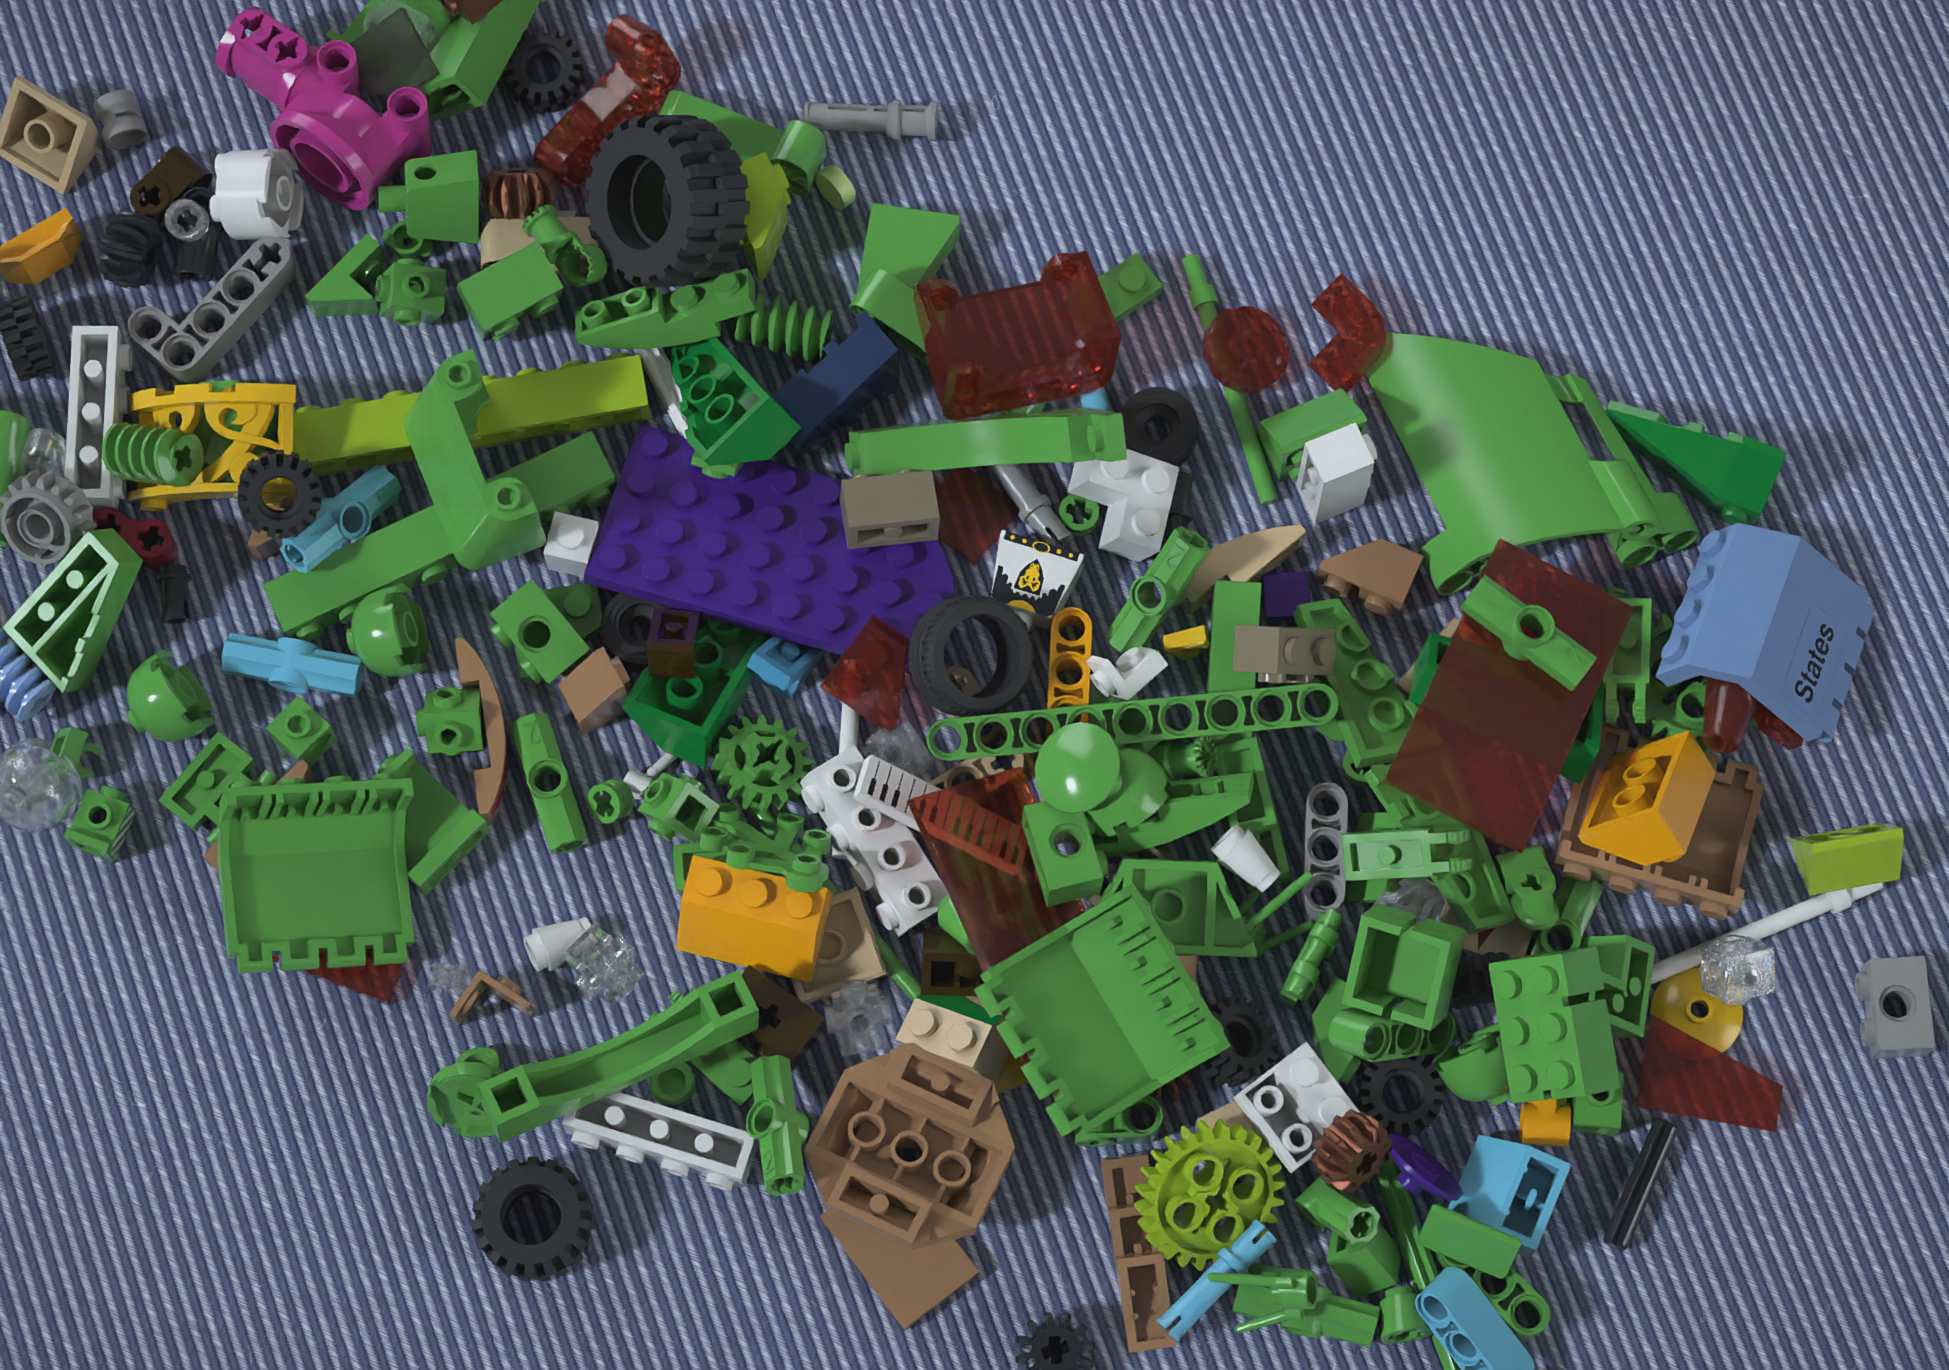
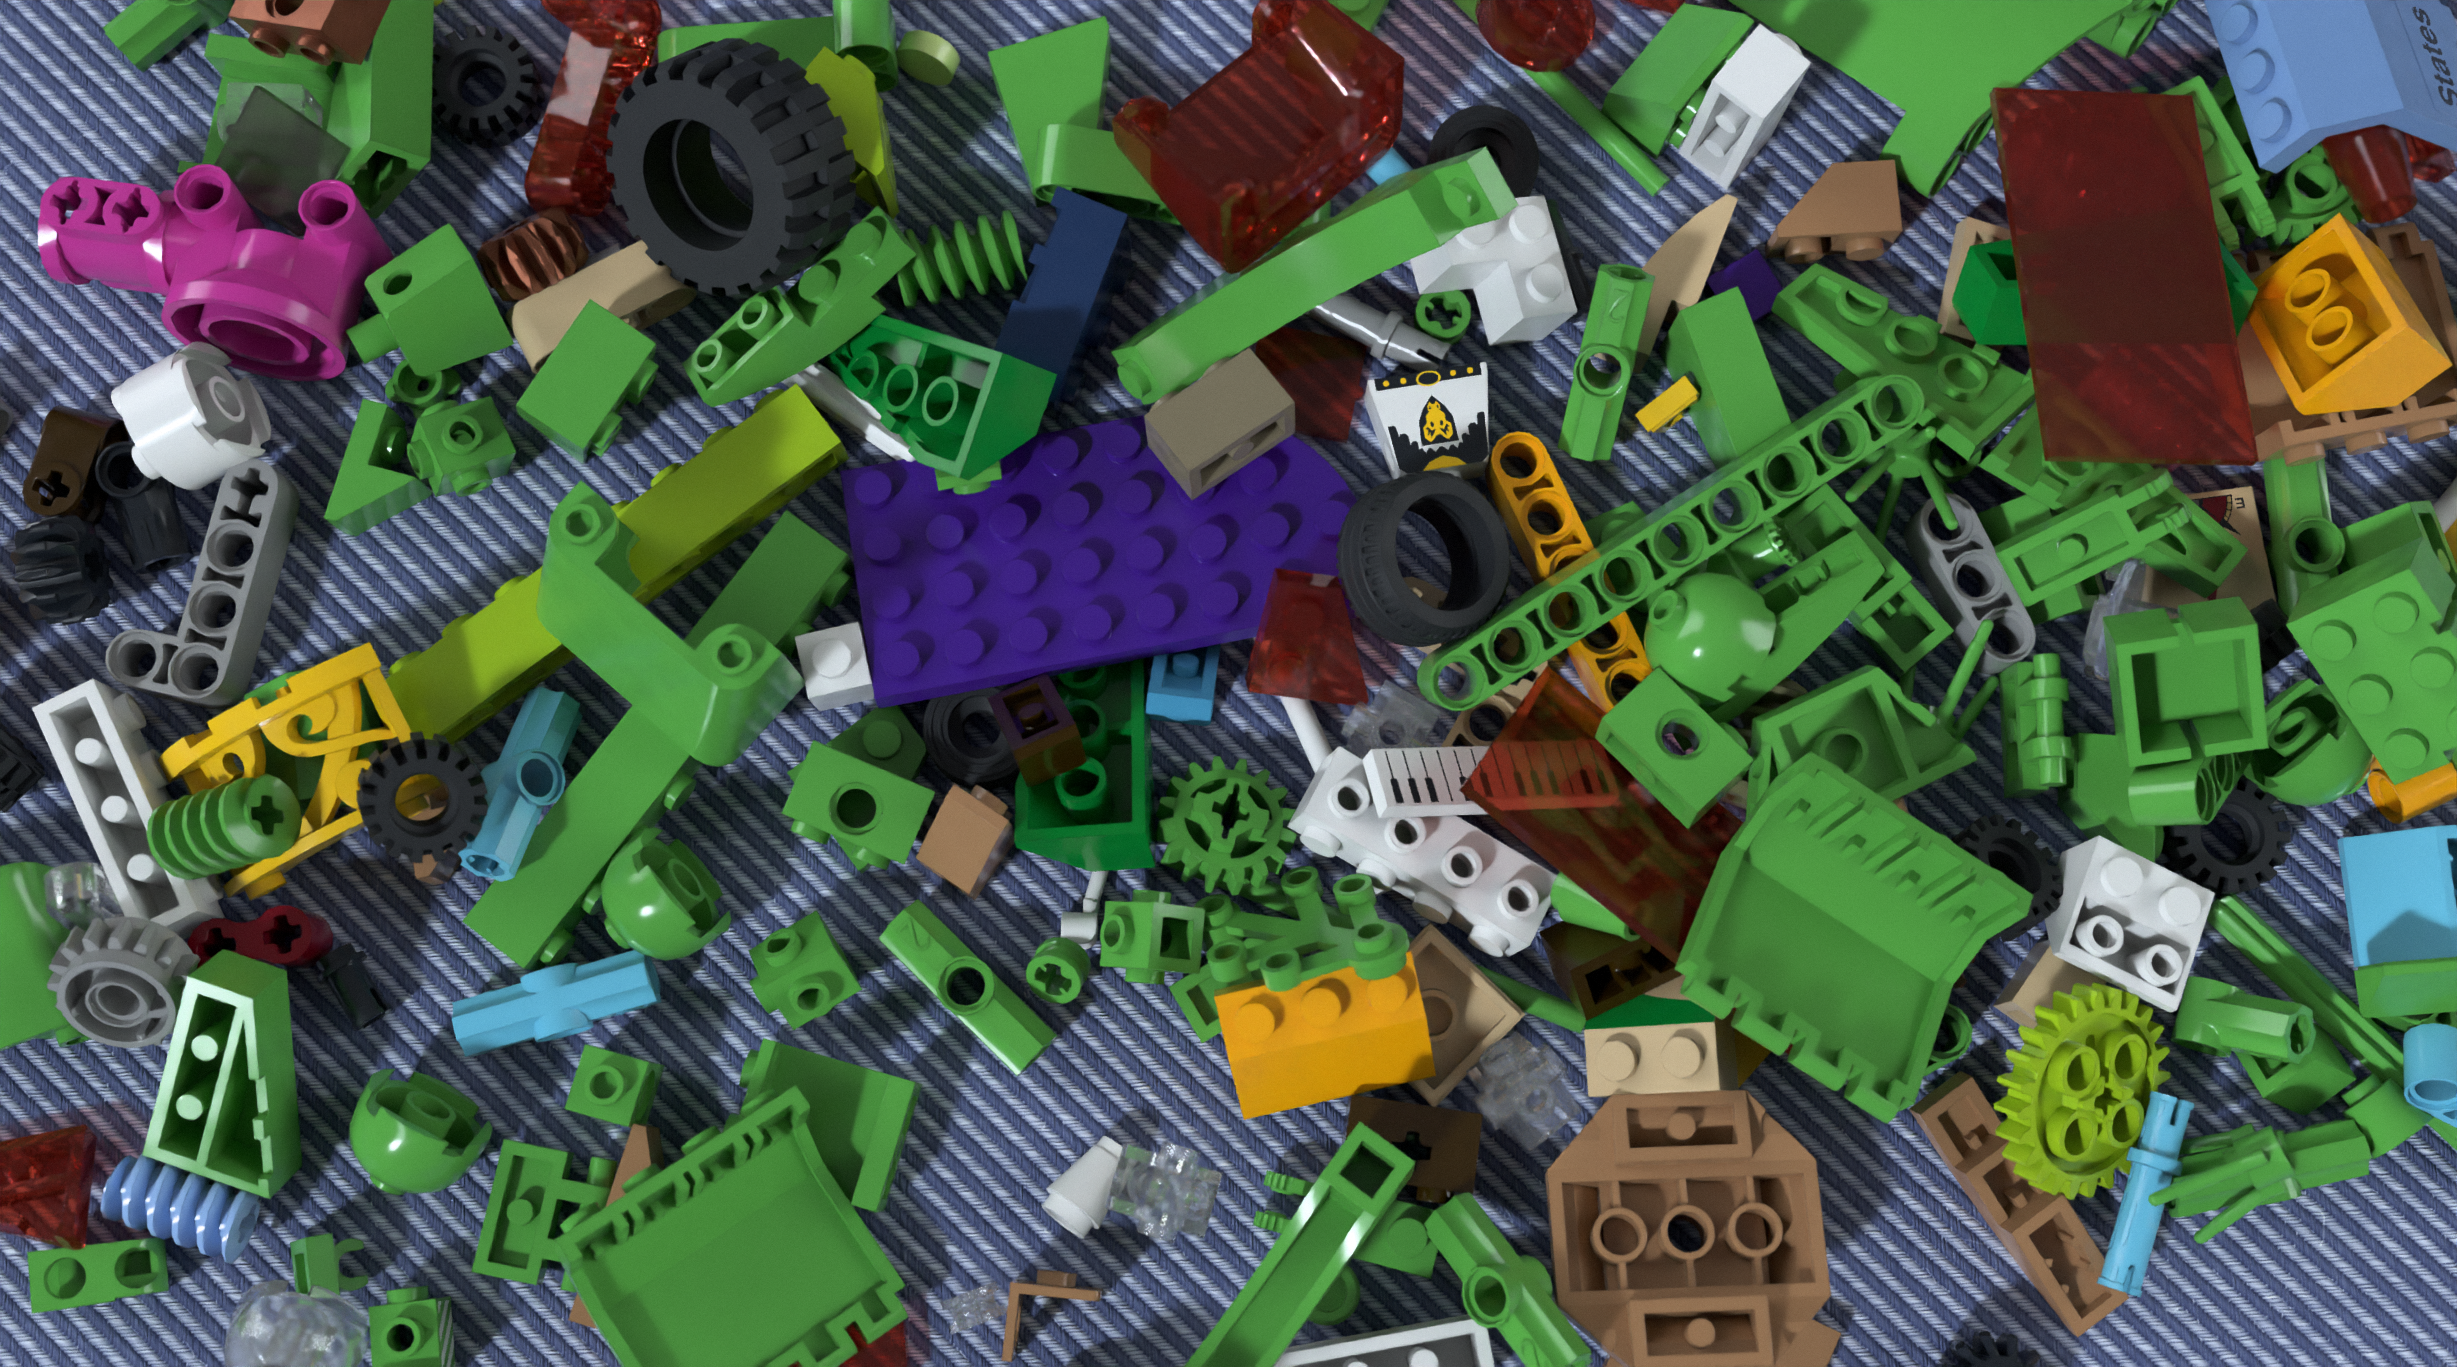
camera: 30 degrees left, 5 degrees up
clear bush [165,199,209,242] -> none
medium nougat slope [455,638,509,825] -> none
bright green connector [522,204,607,287] -> none
bright green dish [1035,722,1123,814] -> none
white bracket [1086,646,1168,700] -> none
white cone [1211,824,1281,892] -> none
dark tan brick [1233,625,1336,684] -> none
copper gear [1310,1109,1392,1193] -> none
dark purple dish [1388,1133,1463,1201] -> none
bright green piece [1460,575,1597,691] -> none
bright green piece [1494,844,1559,930] -> none
none -> bright green plant [1839,422,1958,545]

